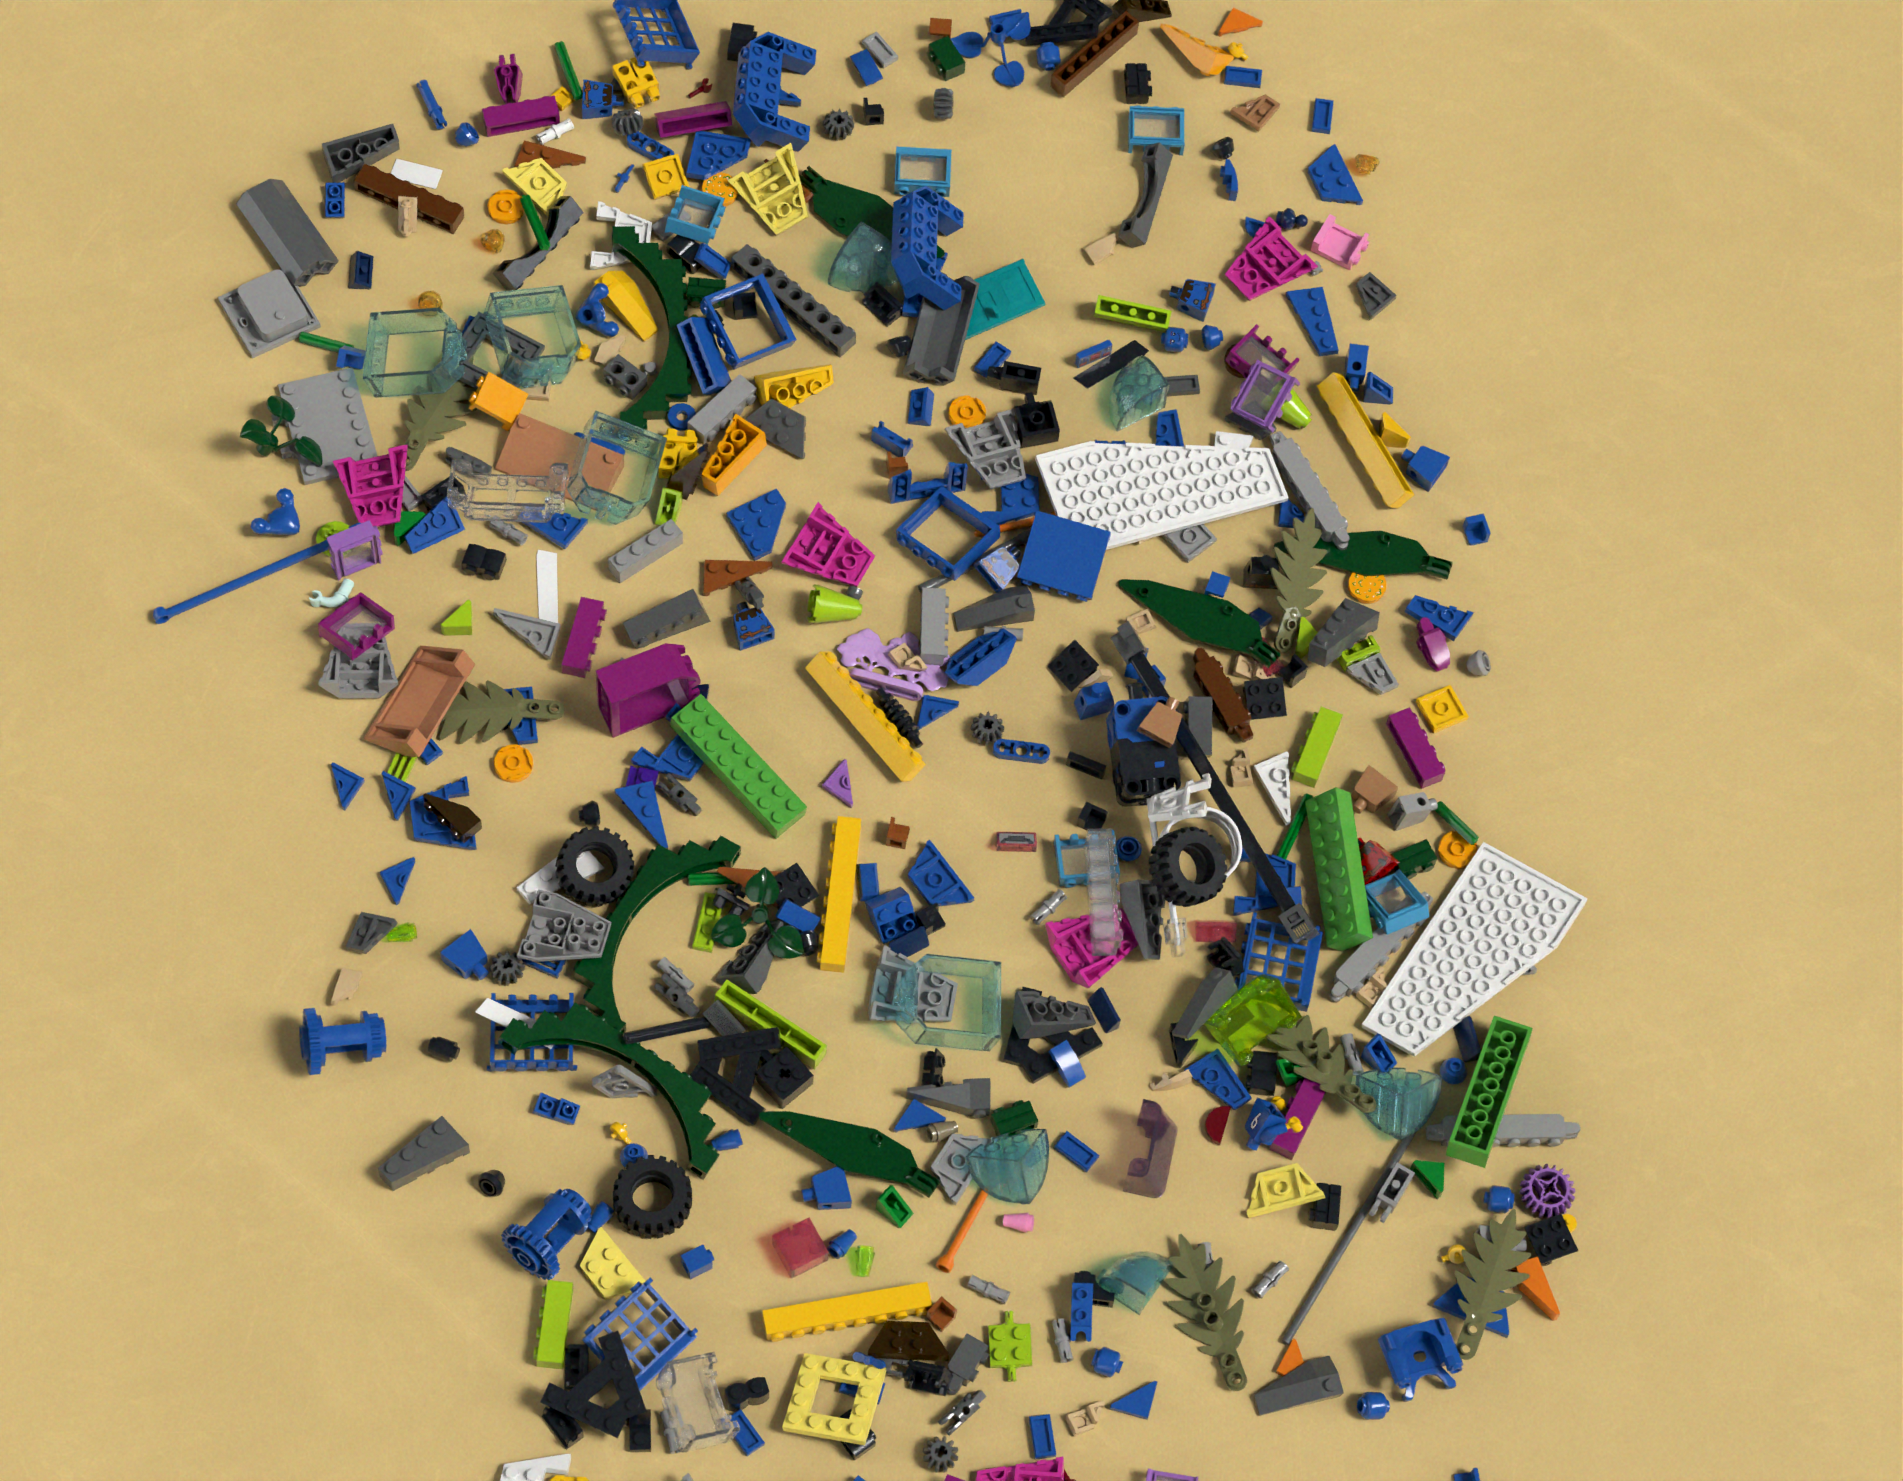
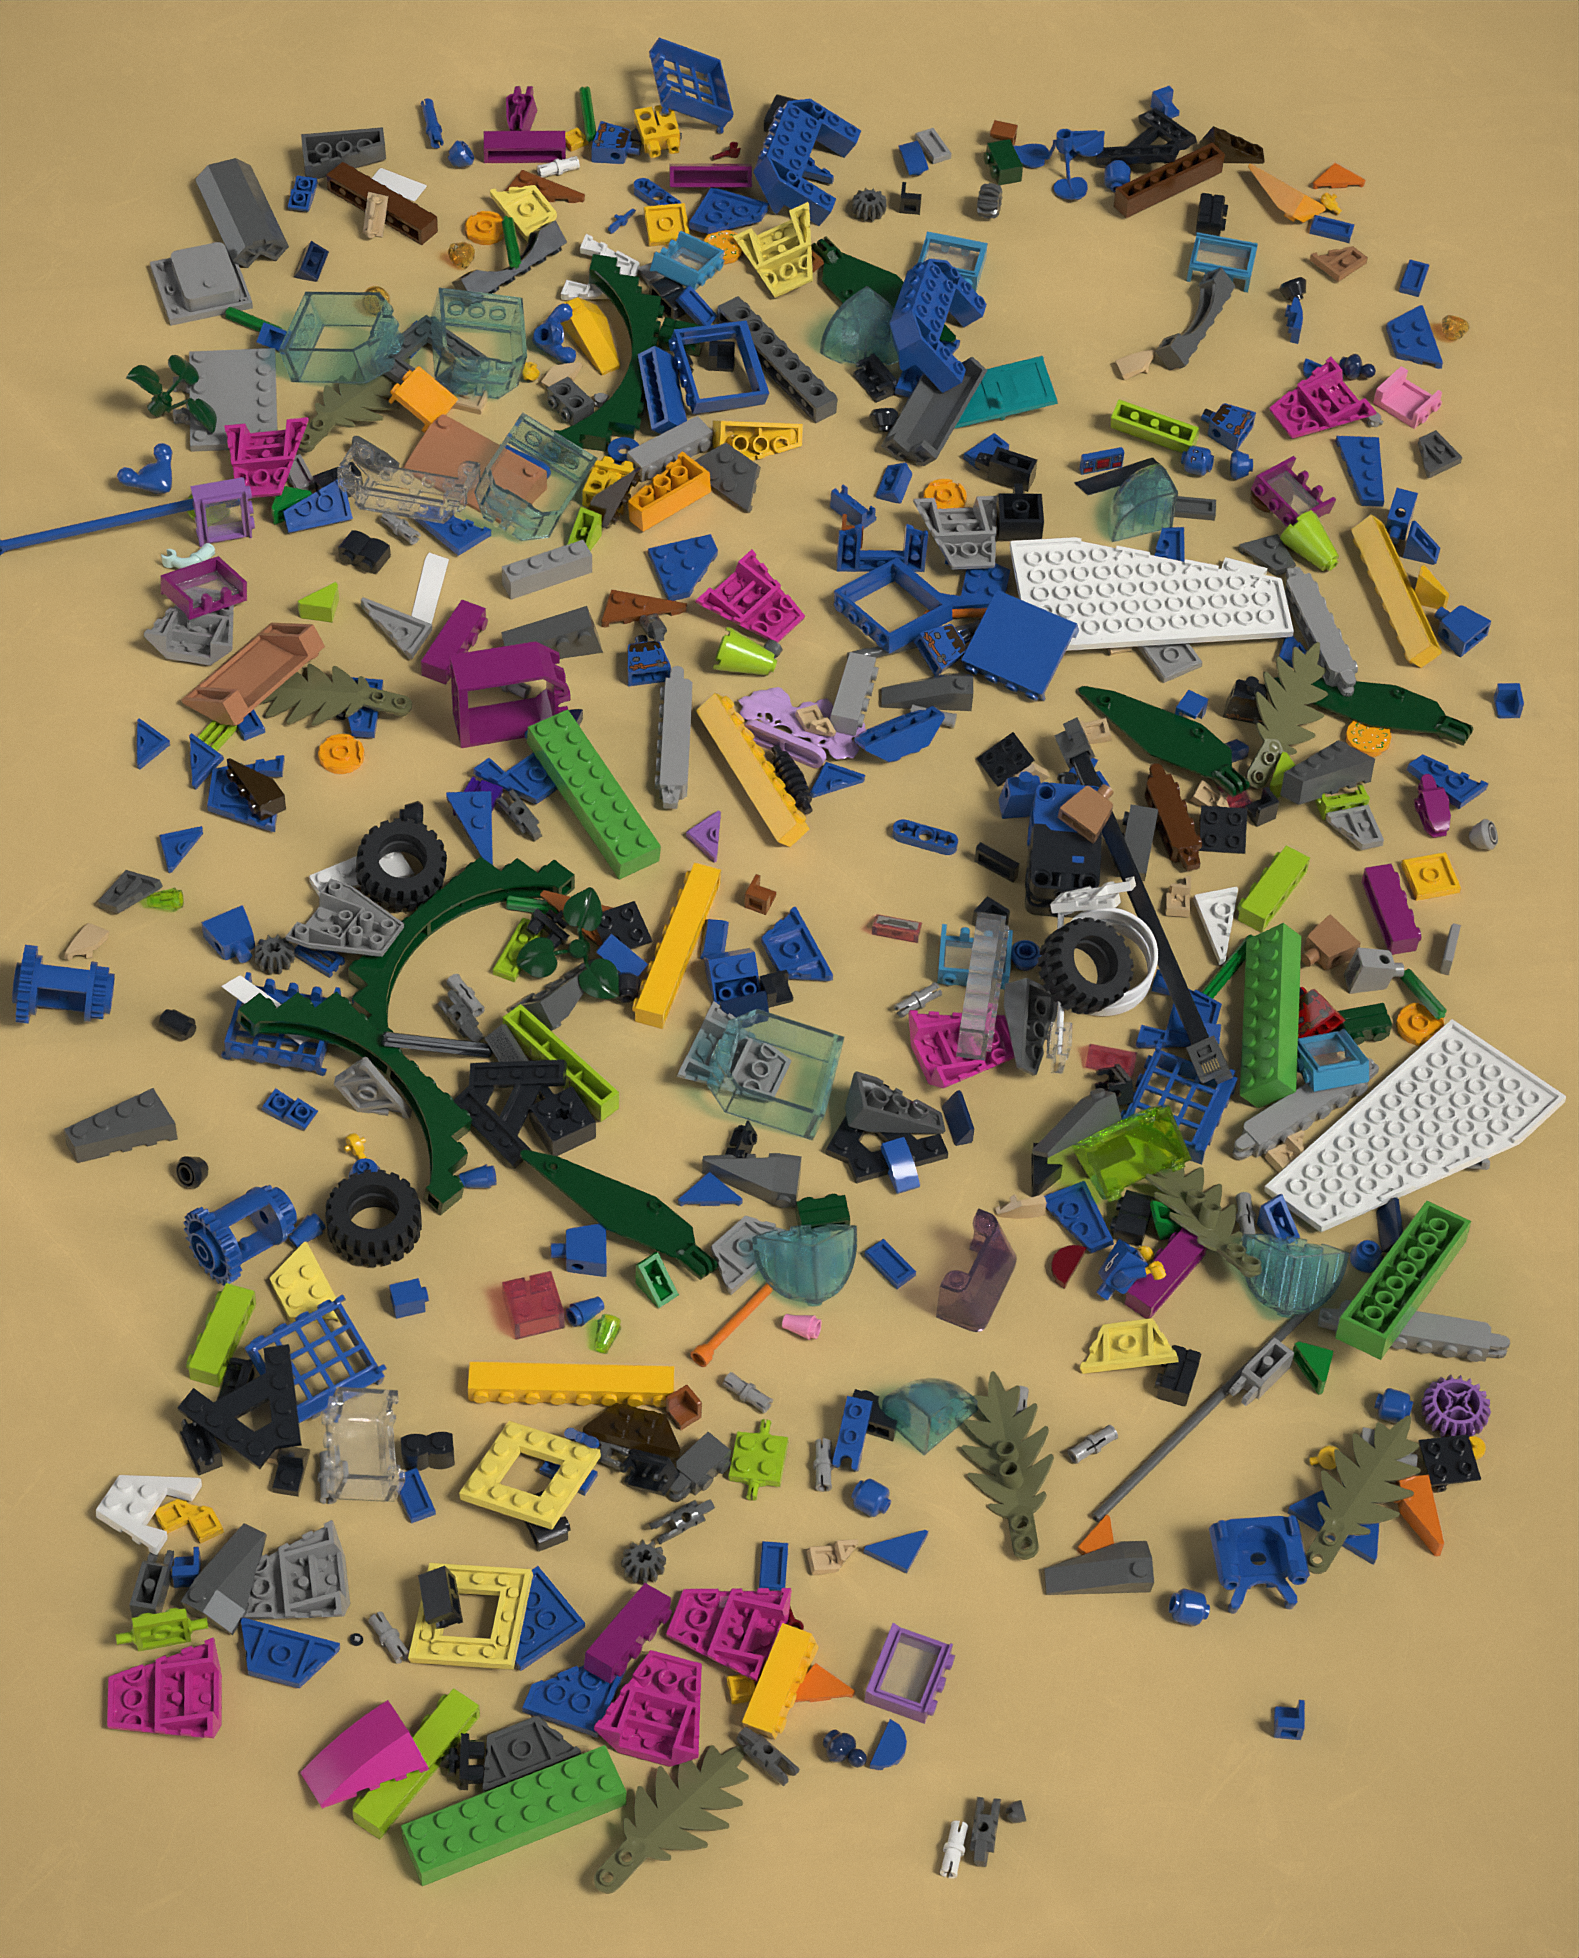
camera: 15 degrees right, 10 degrees down
dark grey gear [612,108,644,136] -> none
dark tan cone [926,1121,958,1143] -> none
dark grey gear [971,711,1004,746] -> none
window [1230,359,1300,433] -> none
none -> light grey hinge [655,665,693,809]
none -> light grey tile [1440,923,1461,975]

